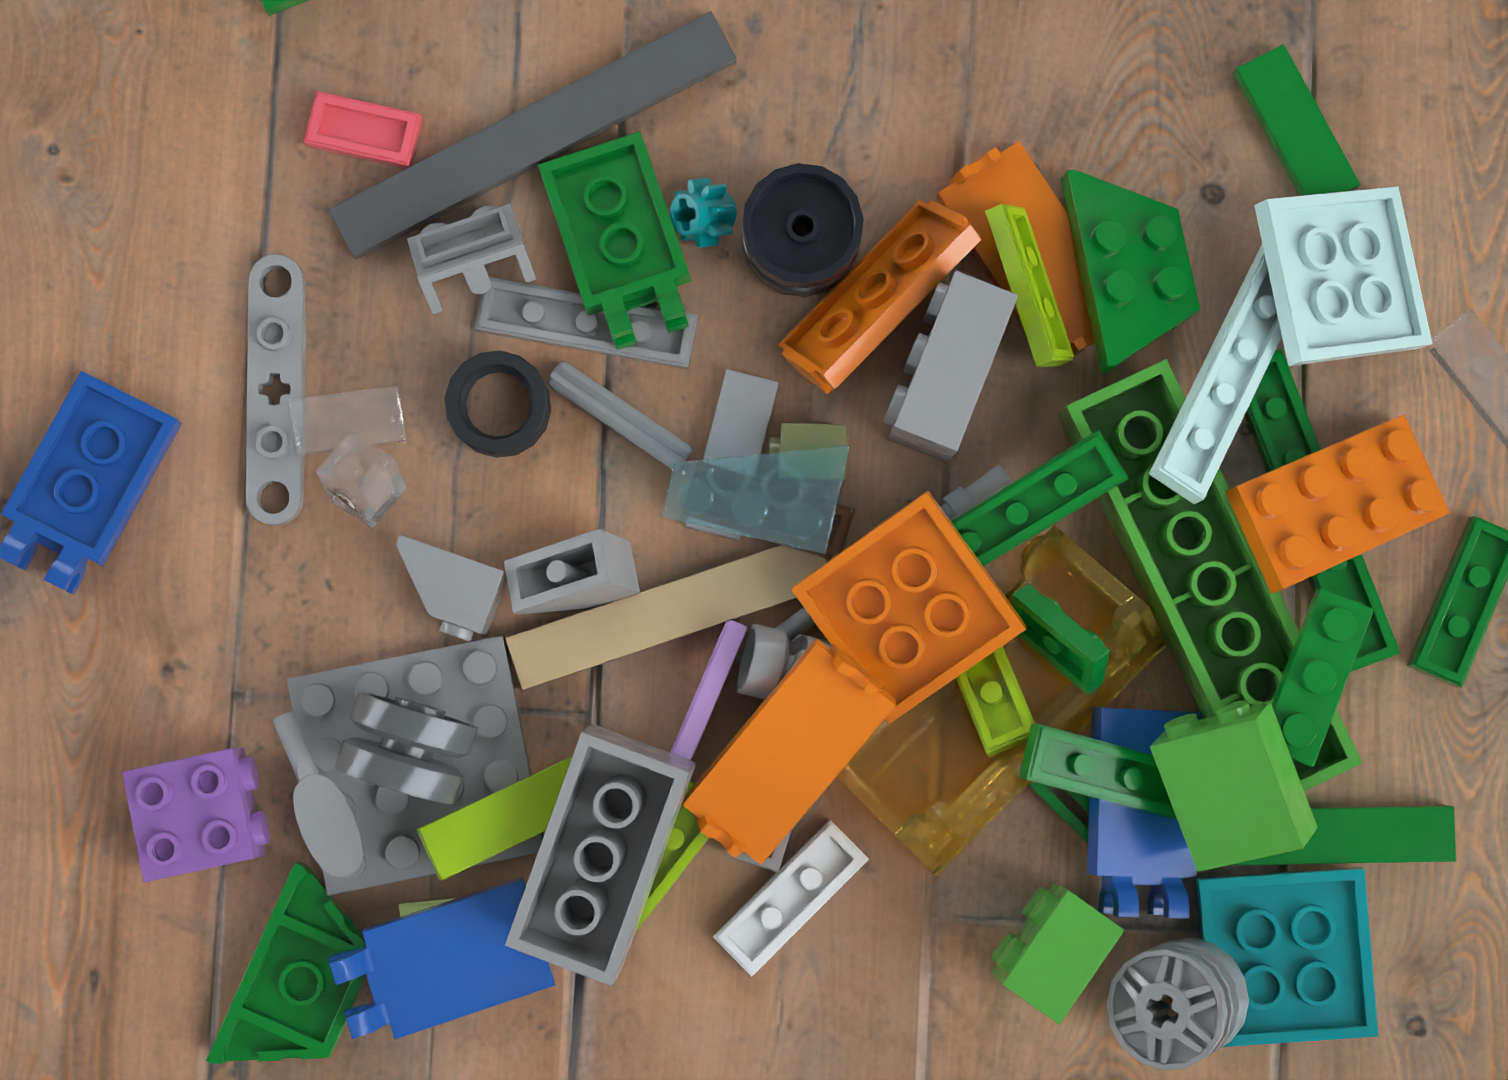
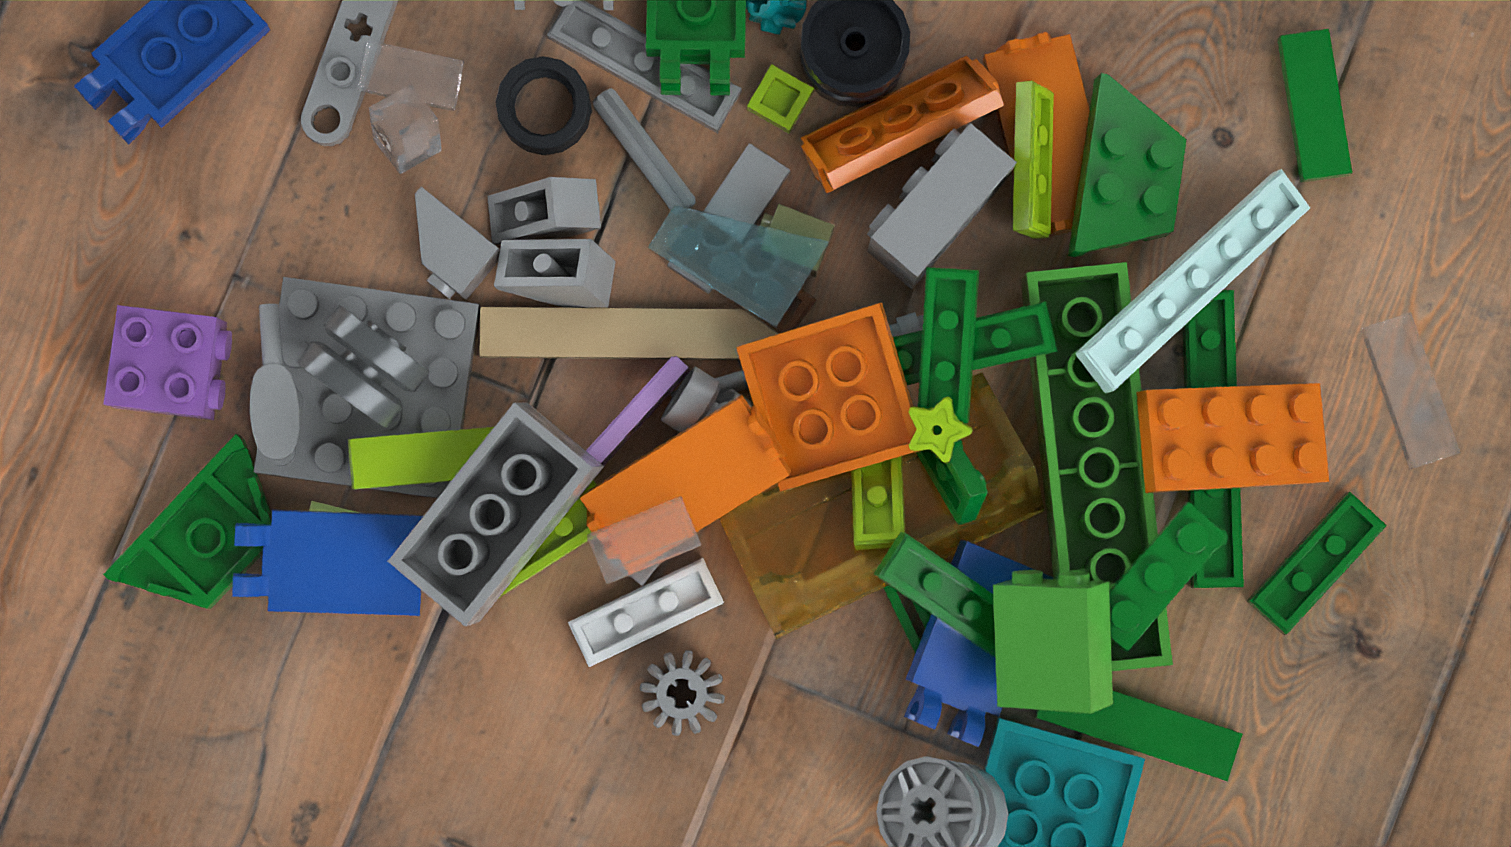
camera: 25 degrees right, 0 degrees up
bright green brick [991,882,1125,1025] -> none
light aqua plate [1254,186,1432,366] -> none
none -> light grey slope [487,177,601,245]
none -> clear tile [587,496,701,584]
none -> light grey gear [640,650,725,736]
none -> lime tile [747,64,814,134]
none -> lime plate [909,397,973,462]
none -> green tile [917,267,979,423]

